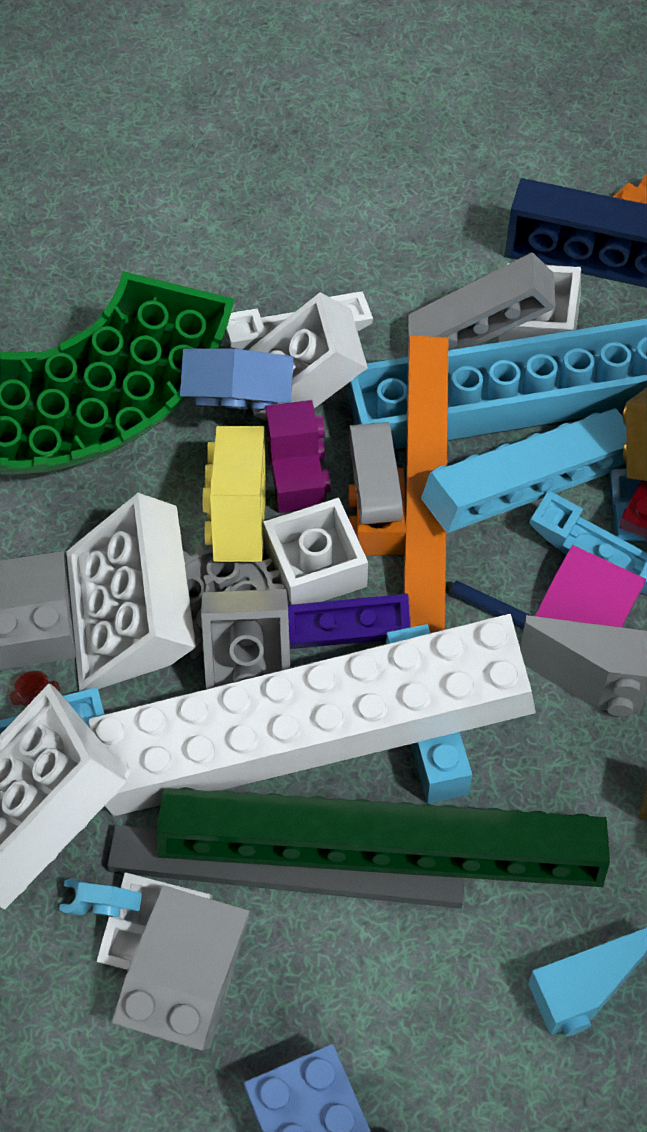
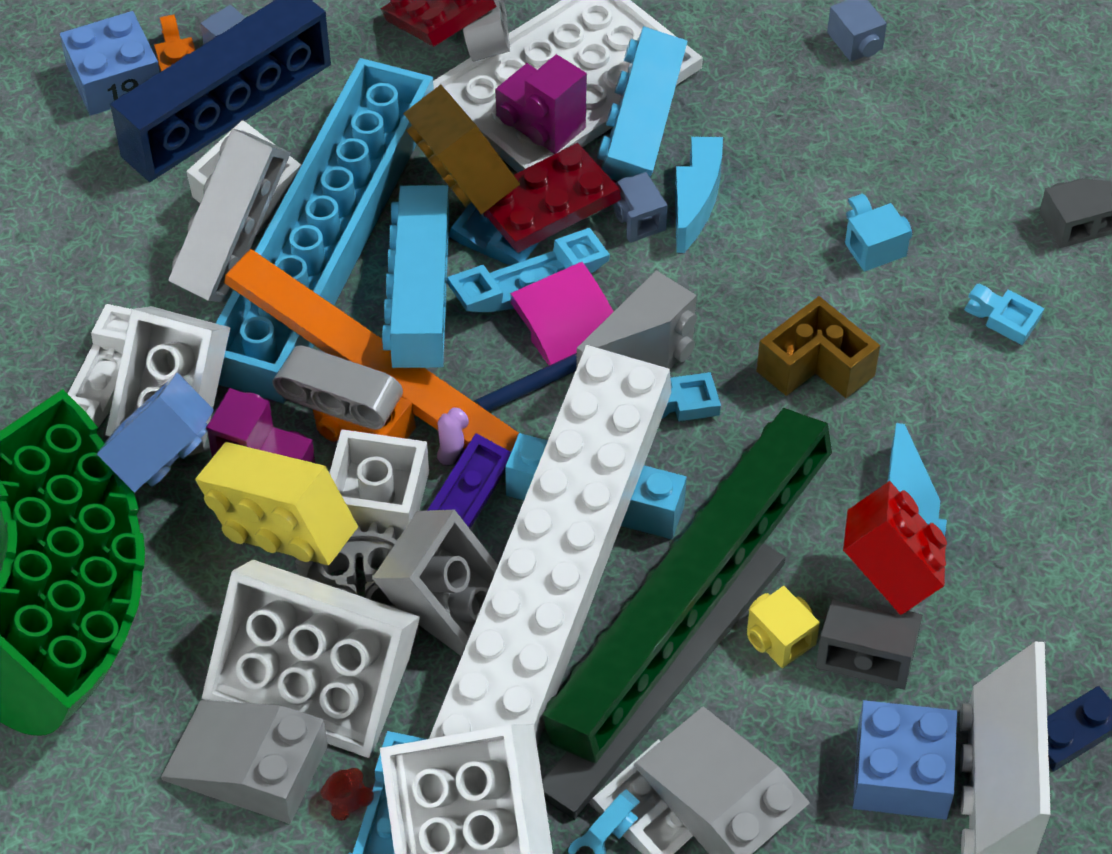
camera: 60 degrees left, 5 degrees down
none -> medium blue brick [59,11,160,116]
none -> lavender arm [437,407,469,465]
none -> medium azure plate [662,372,721,421]
none -> light yellow brick [747,586,820,668]
none -> dark grey hinge [815,599,923,690]
none -> red brick [843,481,947,615]

